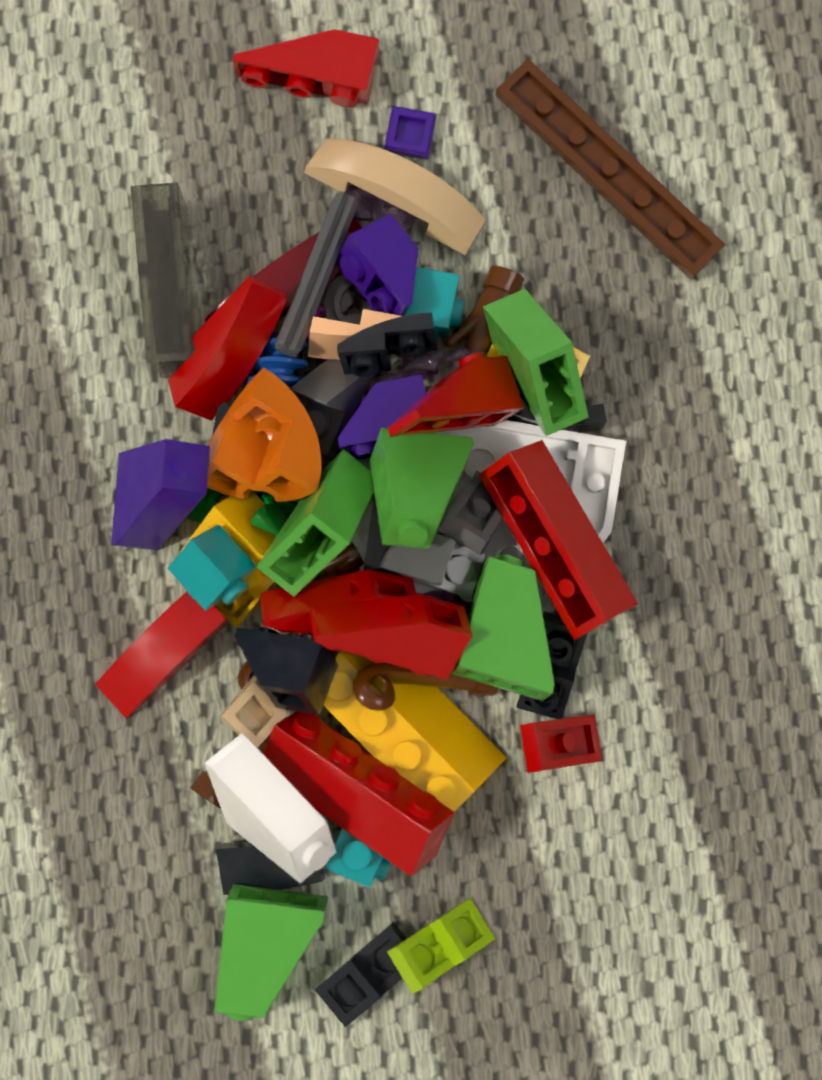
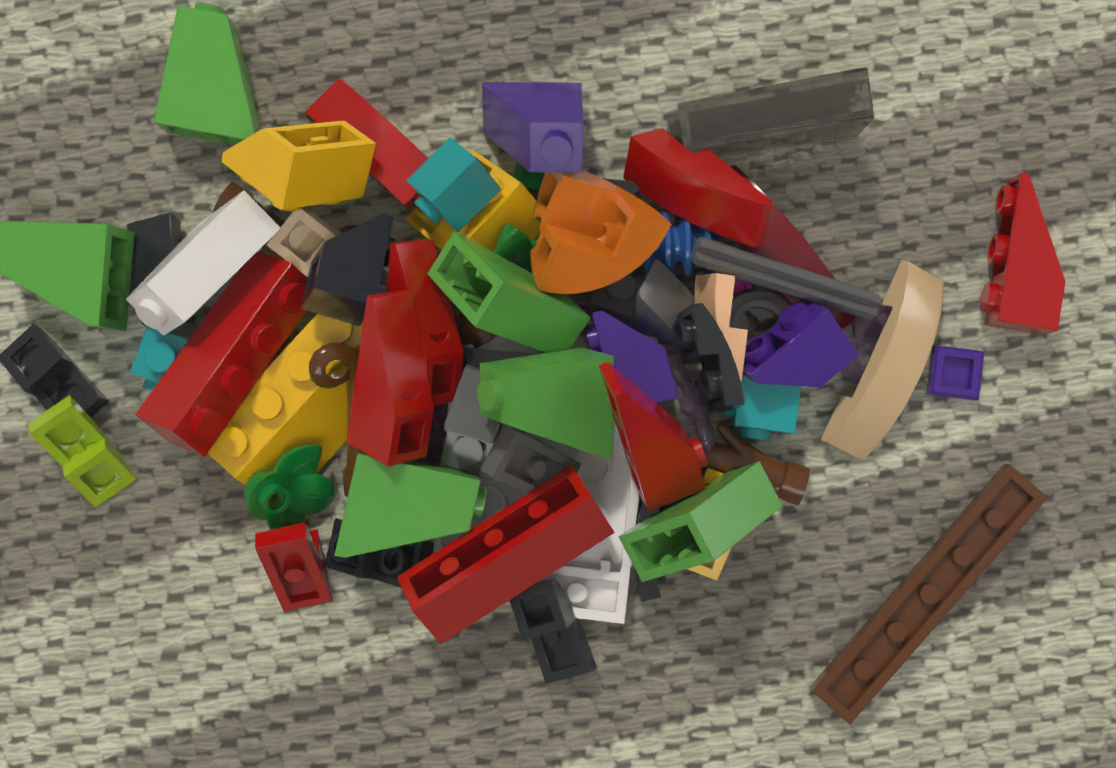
camera: 85 degrees right, 5 degrees up
none -> bright green slope [154,2,261,145]
none -> yellow slope [221,121,376,211]
none -> green plate [244,444,338,530]
none -> black slope [510,577,597,684]

